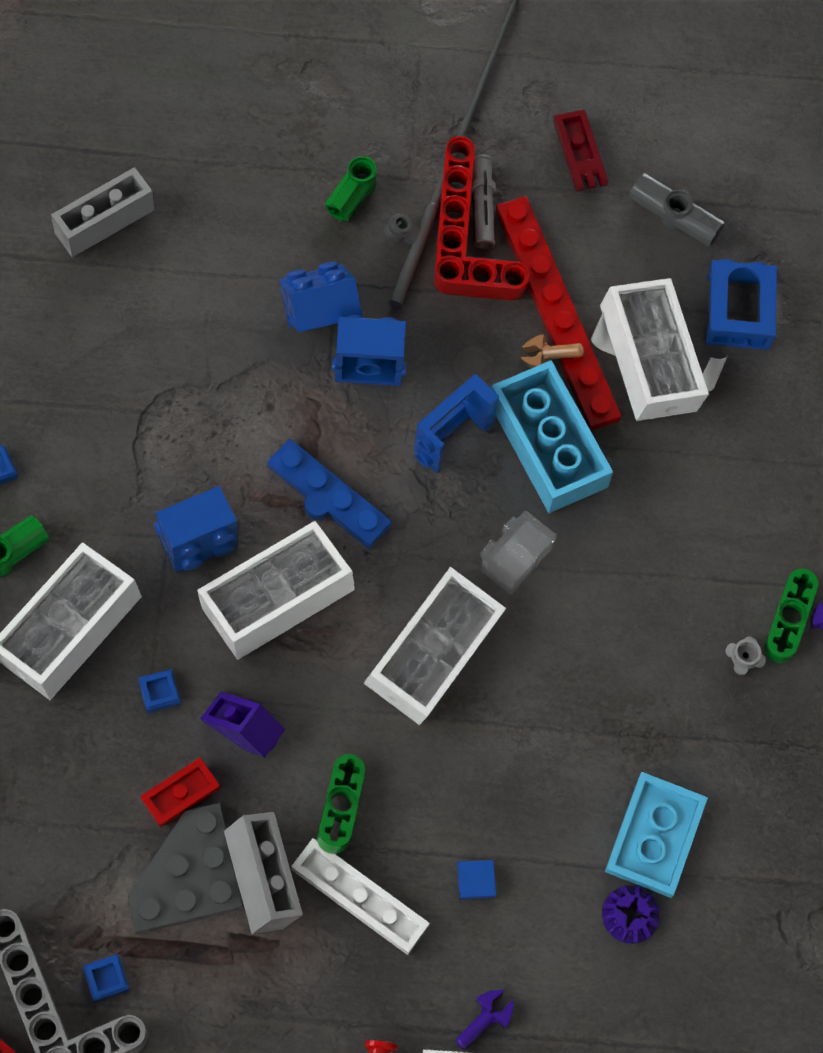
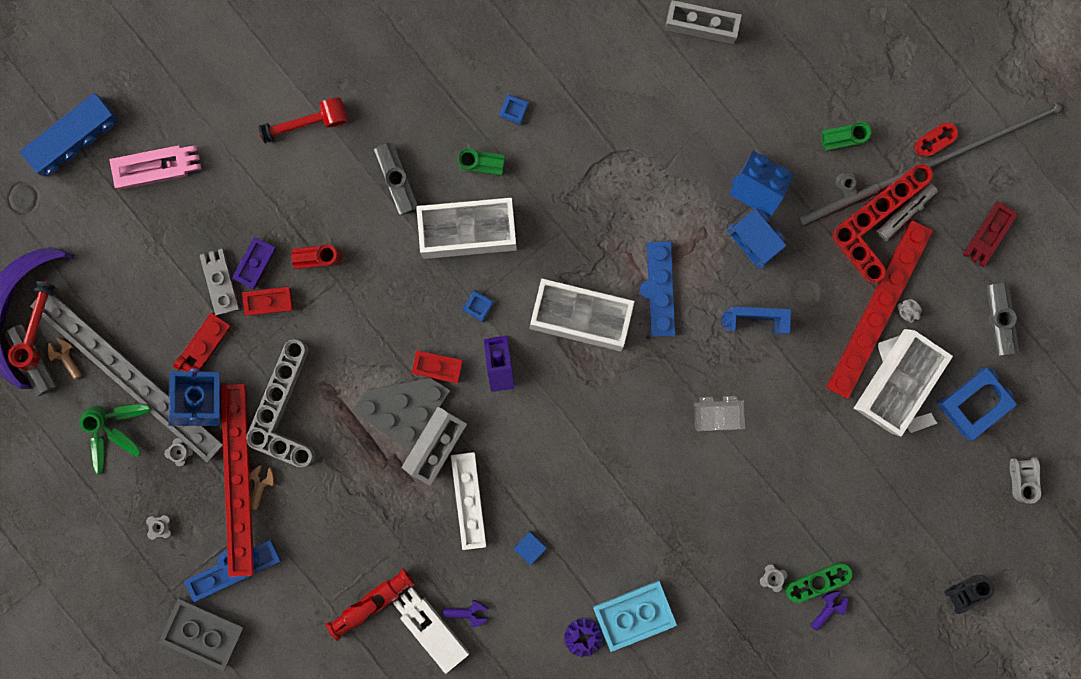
camera: 55 degrees right, 20 degrees up
blue tile [83,954,130,1003] -> none
blue brick [153,486,238,572] -> none
green beam [317,754,365,854] -> none
clear brick [364,567,506,725] -> none
medium azure brick [491,360,613,514] -> none
medium nougat bar [521,334,584,369] -> none
none -> light grey plate [897,299,922,323]
none -> red beam [914,123,958,158]

